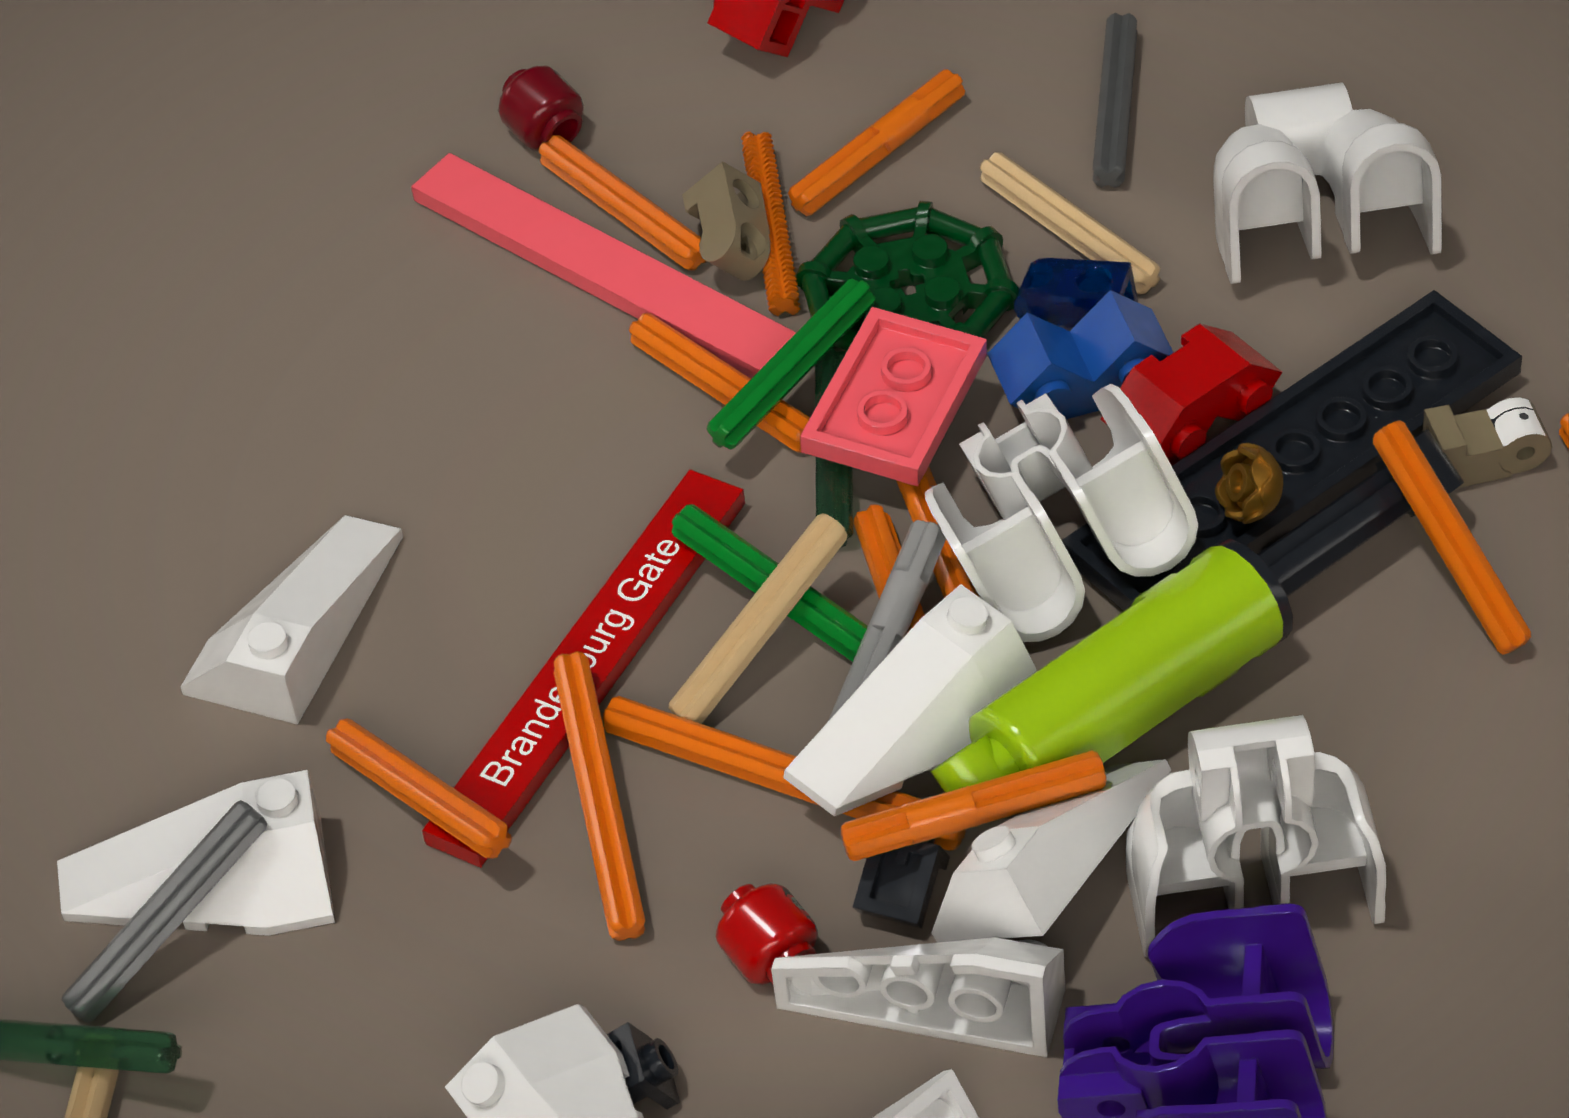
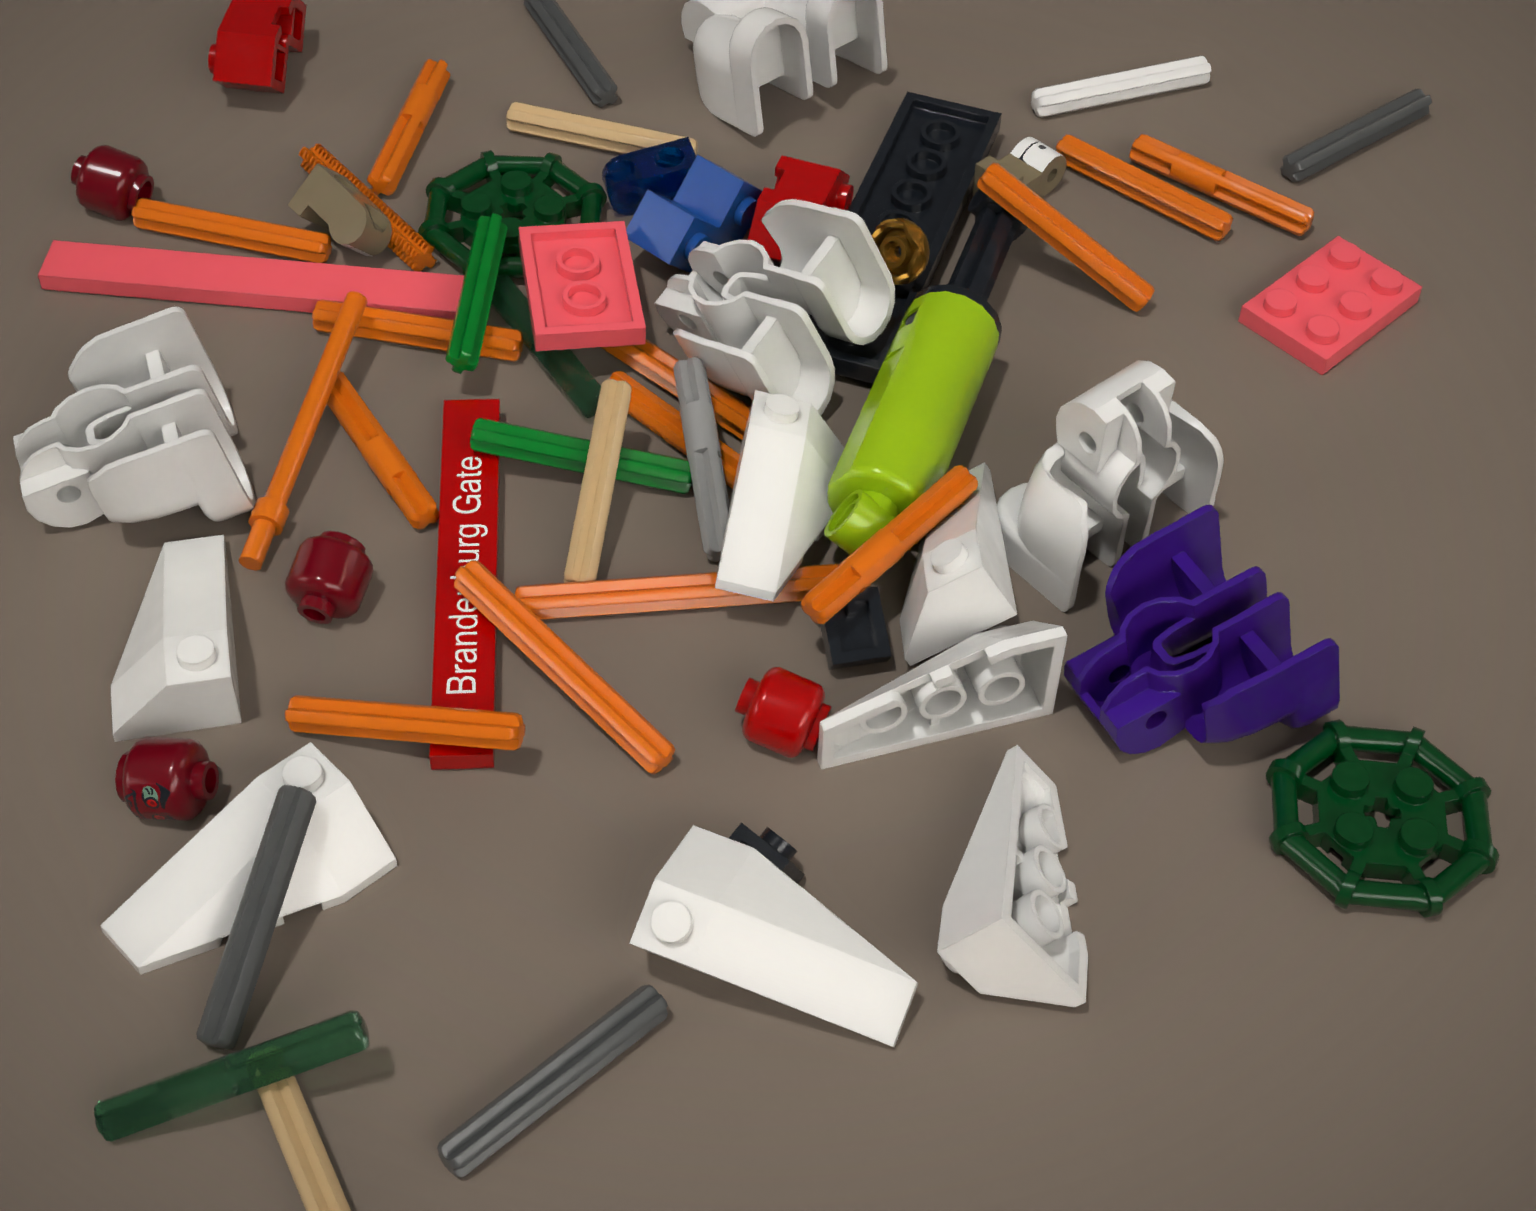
camera: 40 degrees left, 0 degrees up
none -> white piece [13,307,256,528]
none -> dark red head [115,736,219,821]
none -> orange bar [239,291,367,571]
none -> dark red head [285,531,373,624]
none -> orange axle [327,371,439,530]

